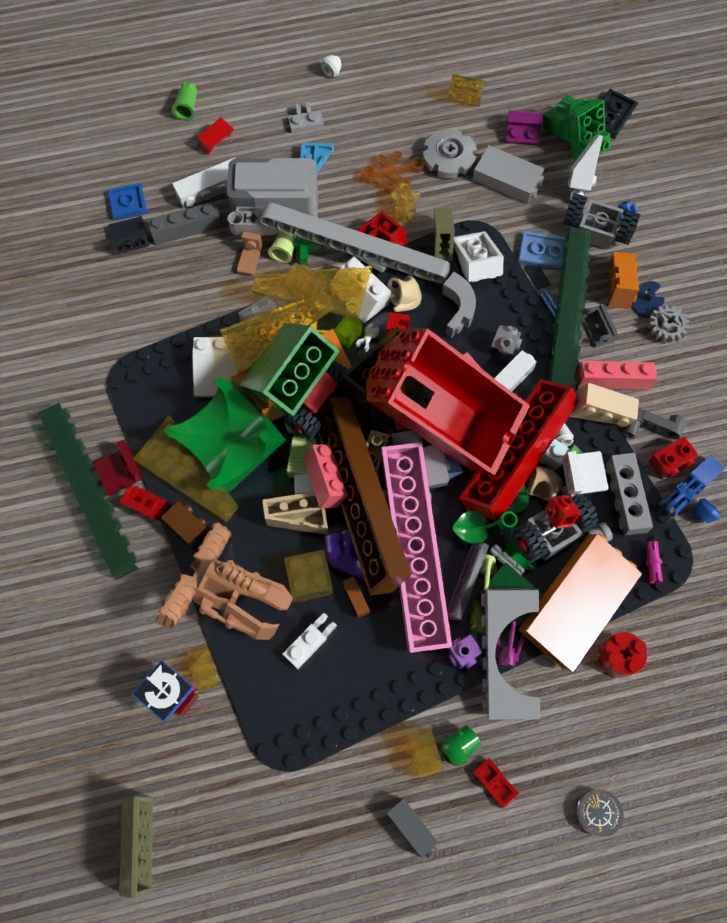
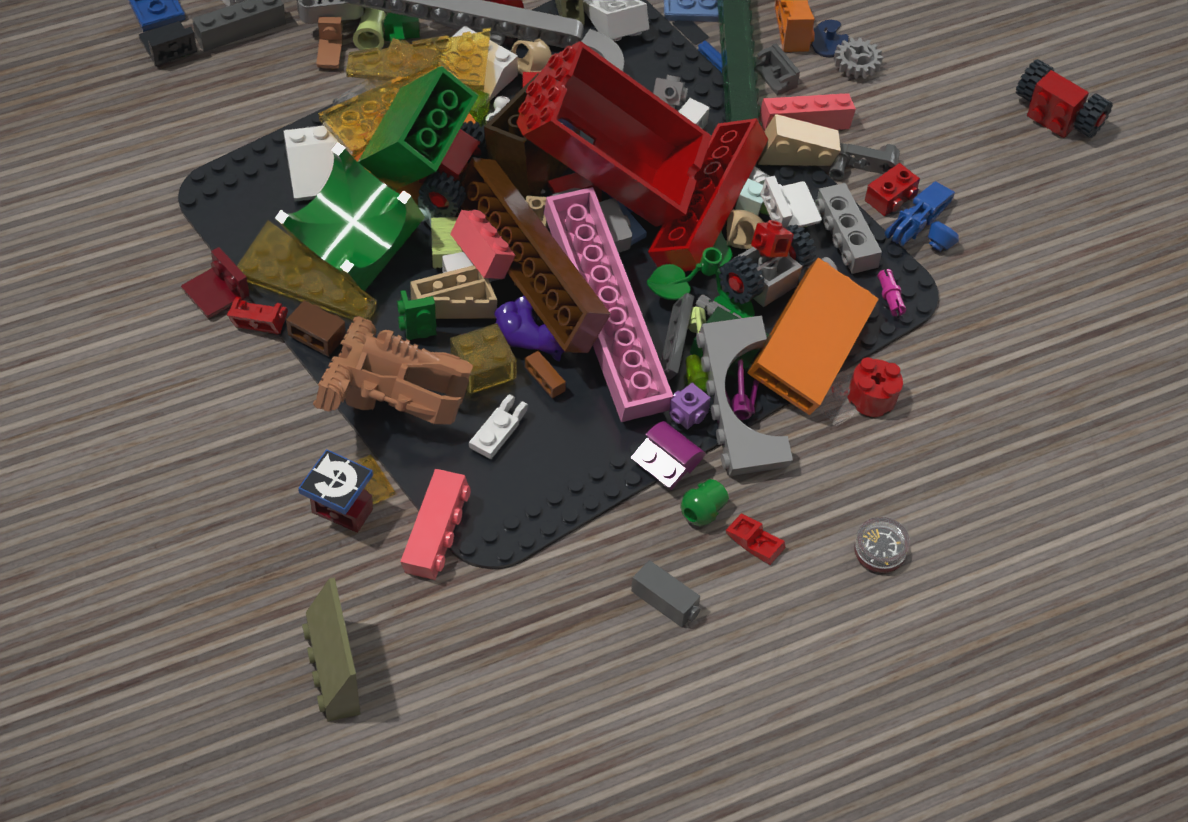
camera: 15 degrees left, 15 degrees down
clear green brick [38,403,139,580] -> none
clear yellow brick [403,727,444,779] -> none
none -> green bracket [397,290,436,340]
none -> coral brick [400,469,471,580]
none -> magenta brick [631,422,706,490]

